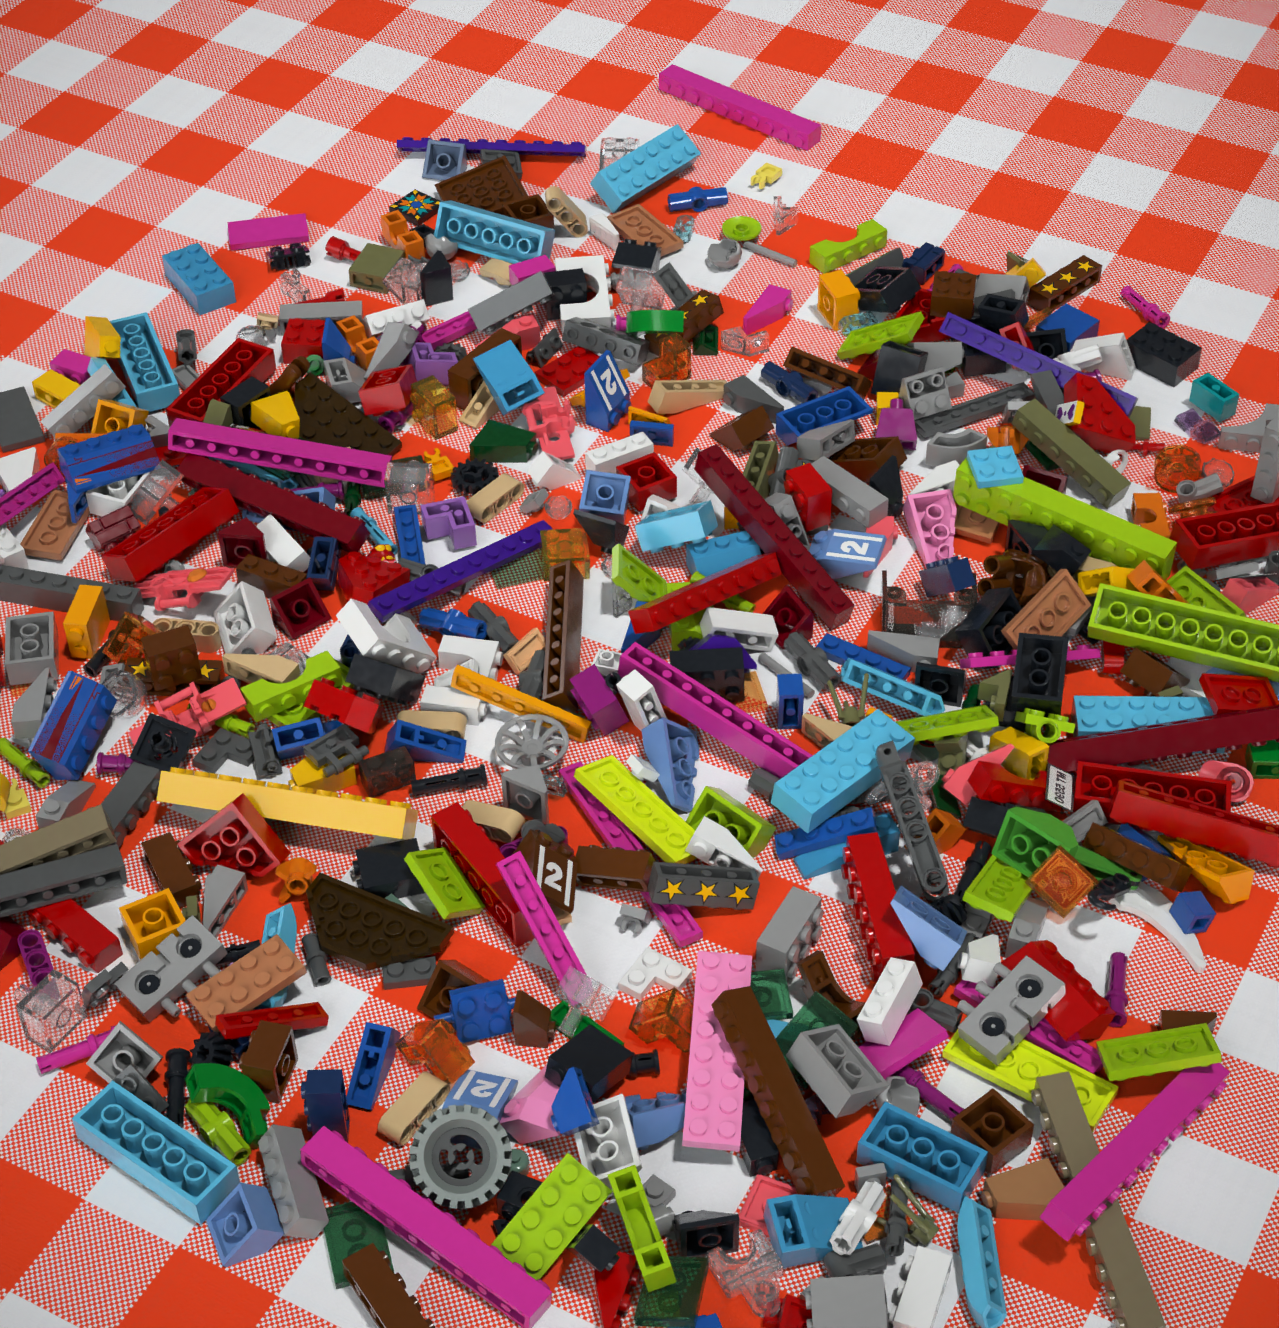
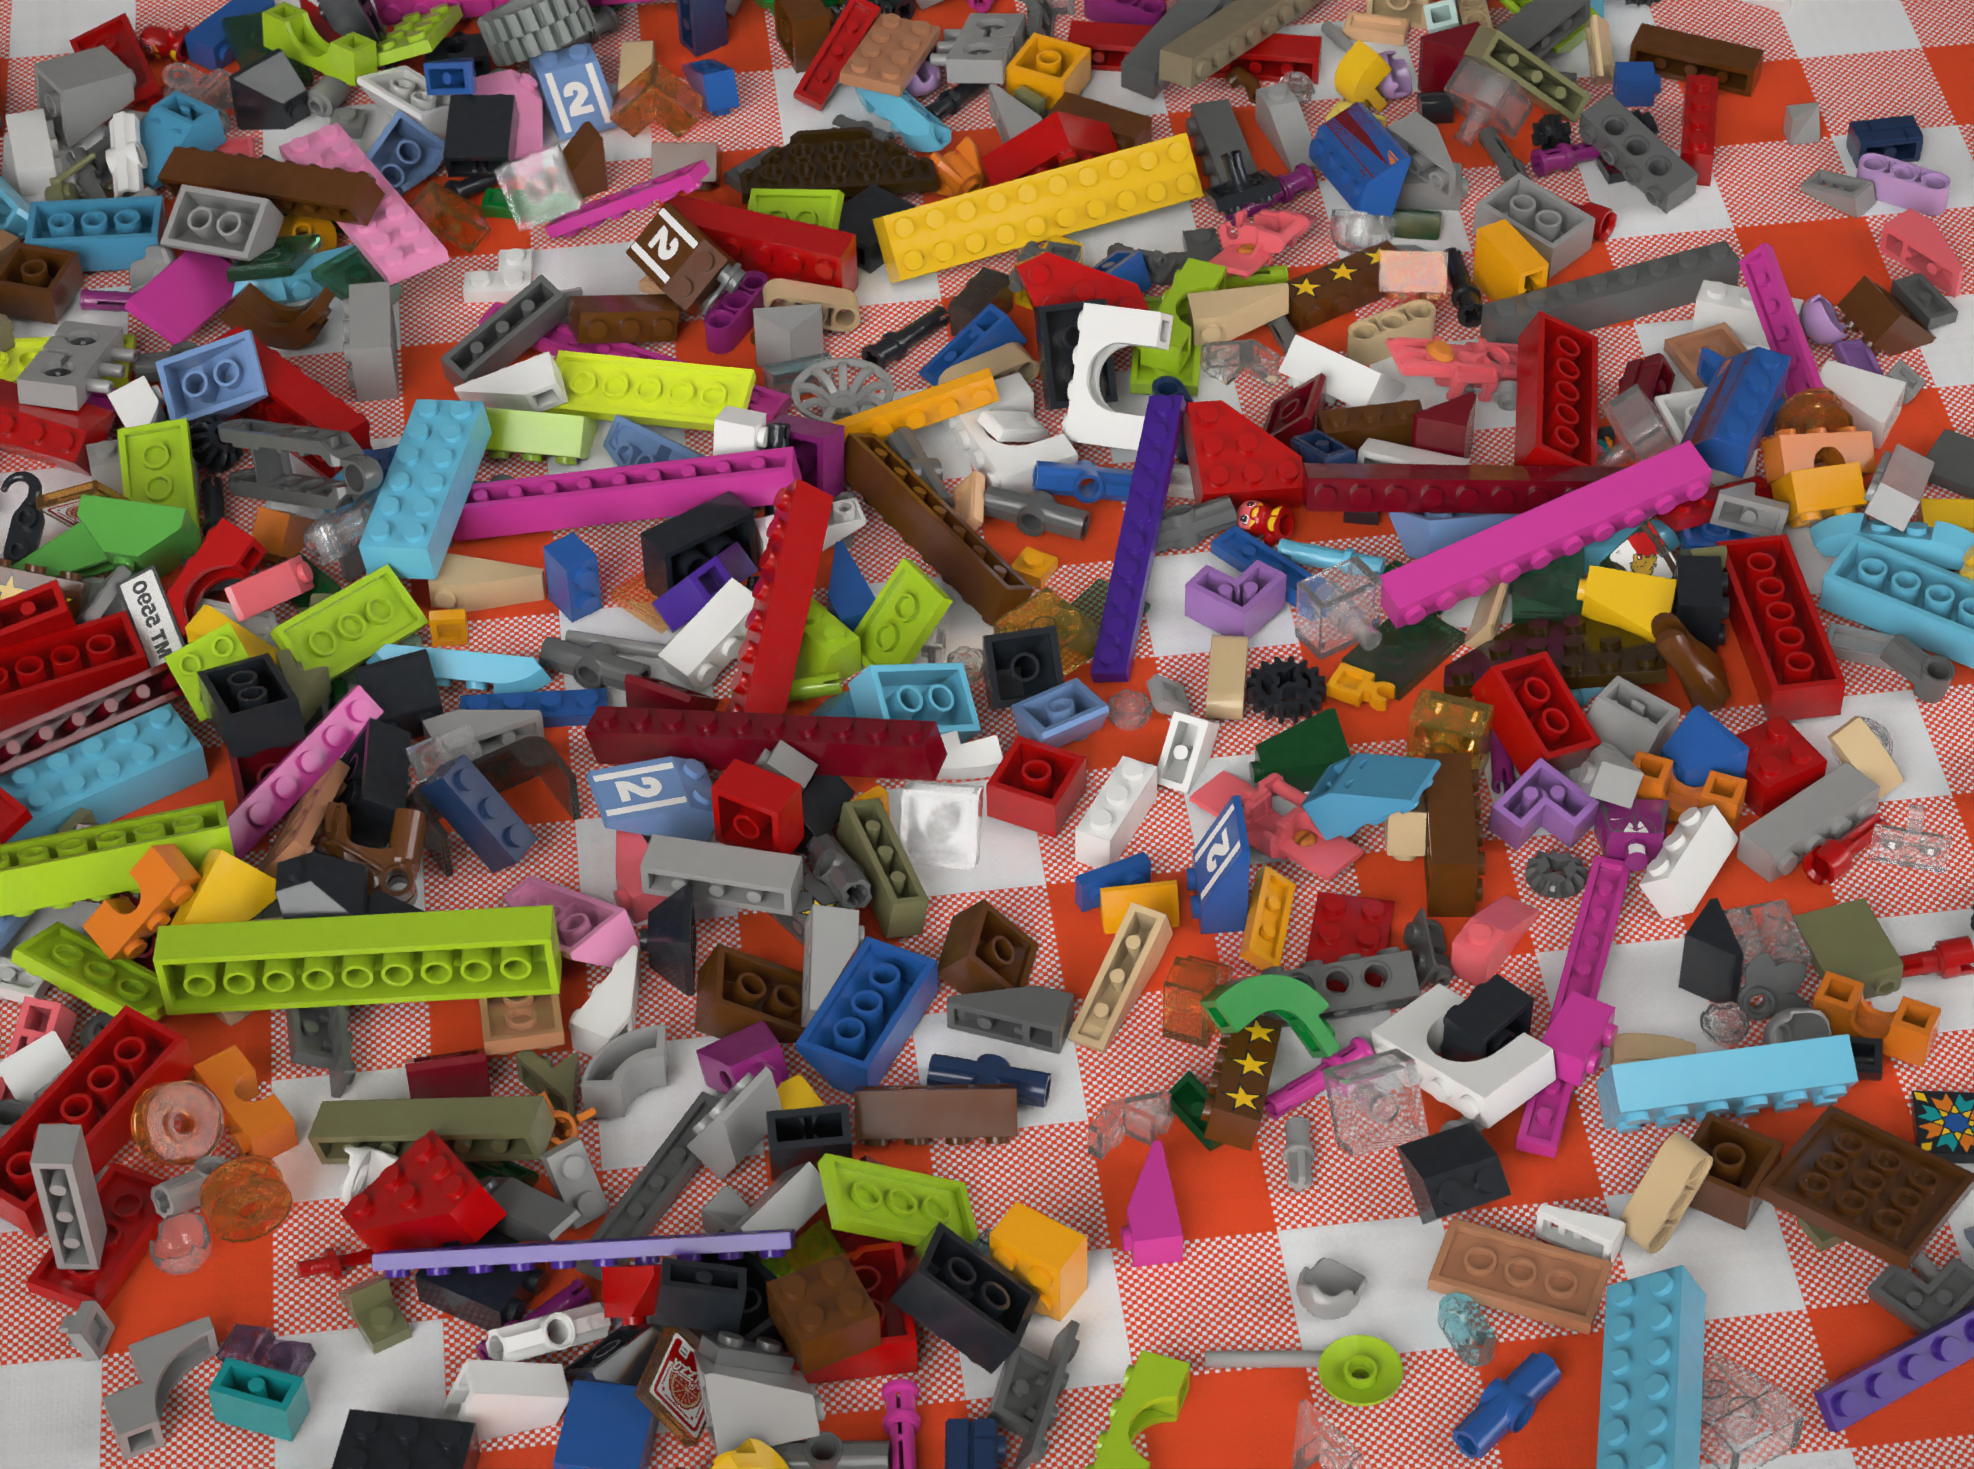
camera: 145 degrees right, 0 degrees up
reddish brown brick [141,625,202,691] -> none
blue plate [434,979,516,1044] -> none
brick [468,271,555,334] -> none
white plate [626,754,660,782] -> none
dark grey plate [653,262,694,308] -> none
olive plant [827,673,869,727] -> none
white brick [857,957,923,1046] -> none
medium azure plate [967,445,1024,489] -> none
tile [1055,400,1084,426] -> none
none -> light orange plate [1011,546,1058,589]

